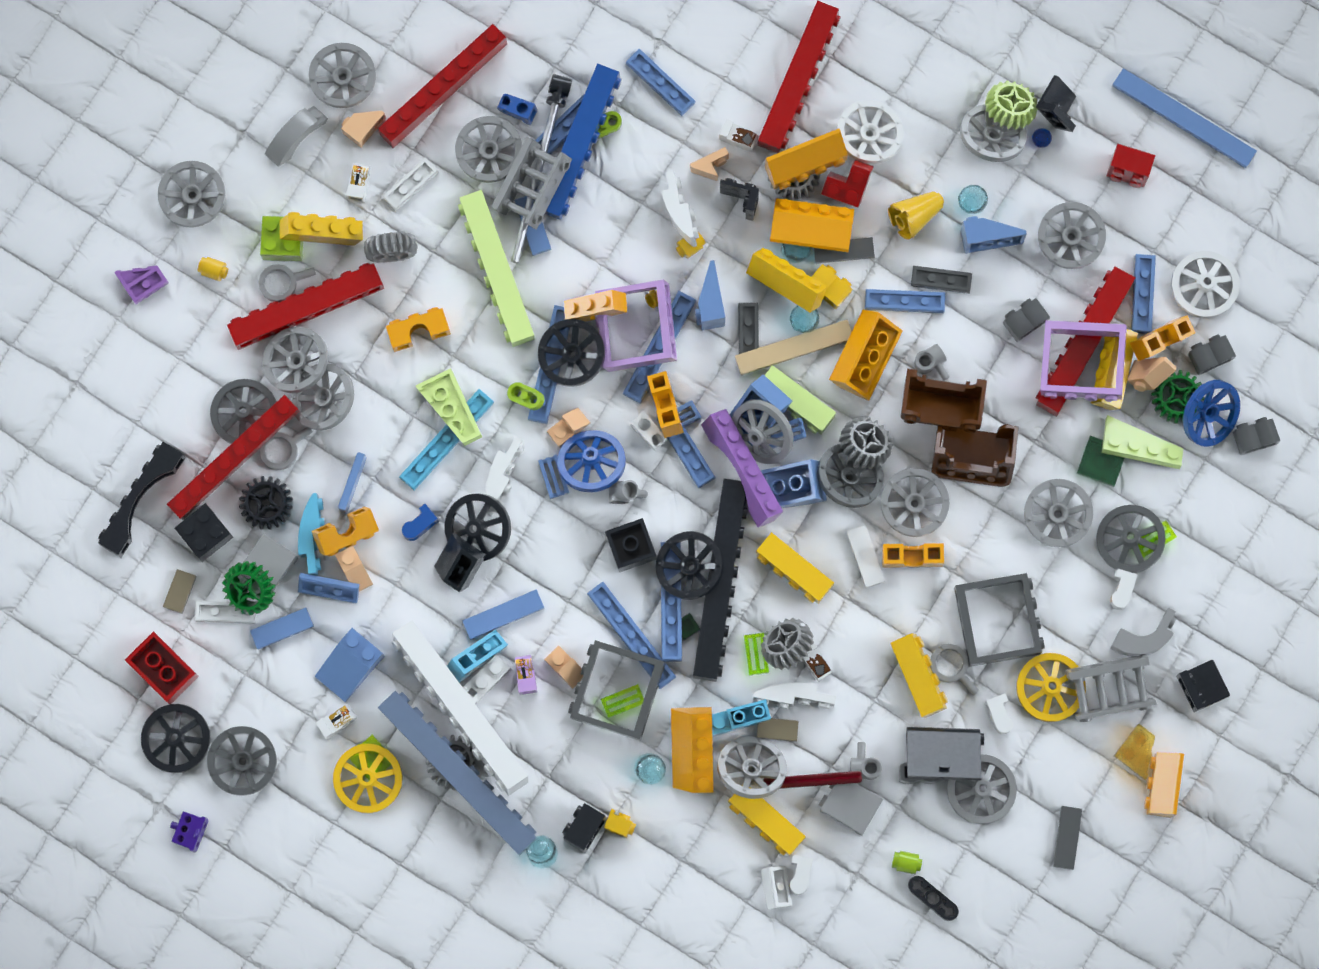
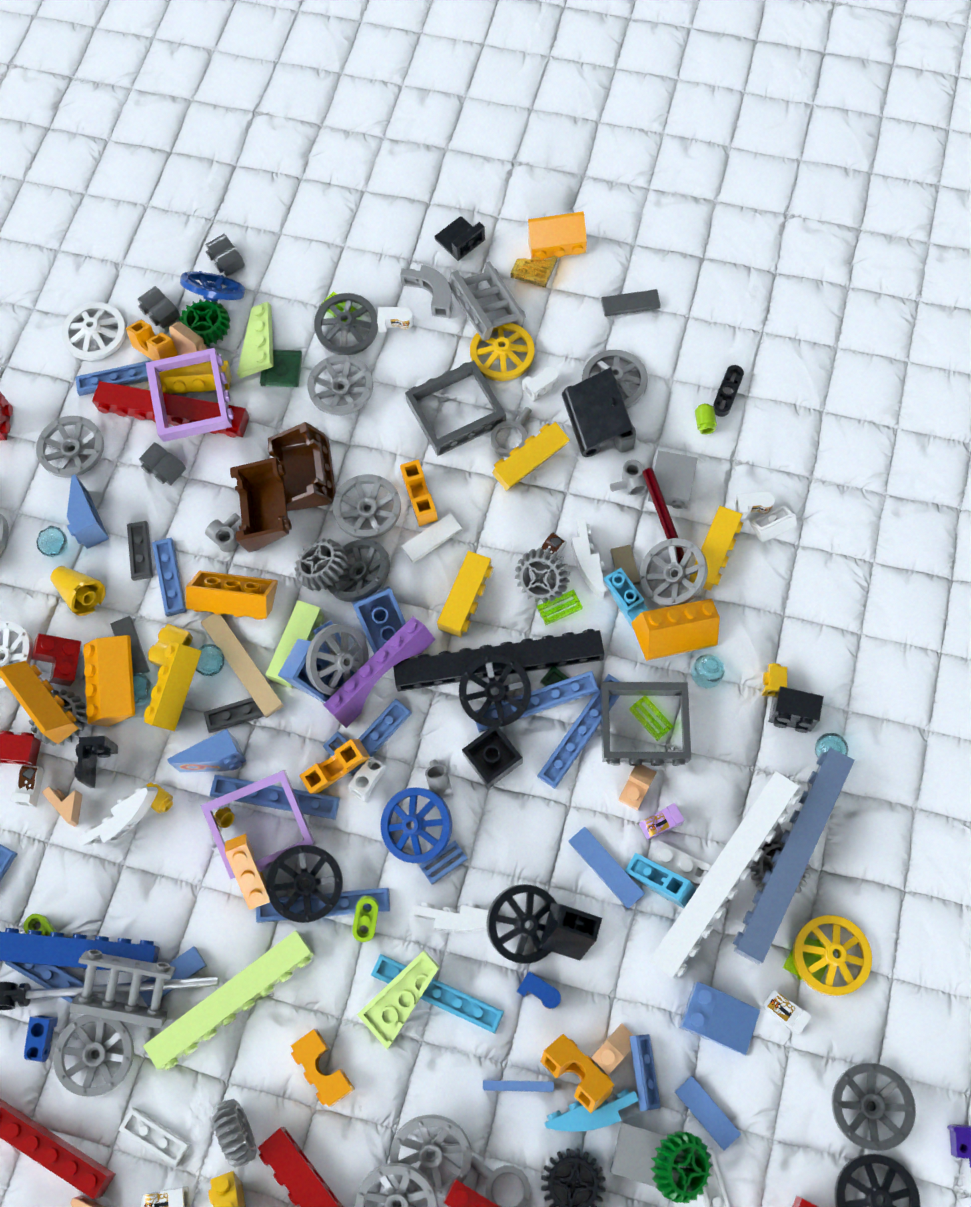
camera: 105 degrees left, 10 degrees down
light nougat slope [547,408,590,448] -> none

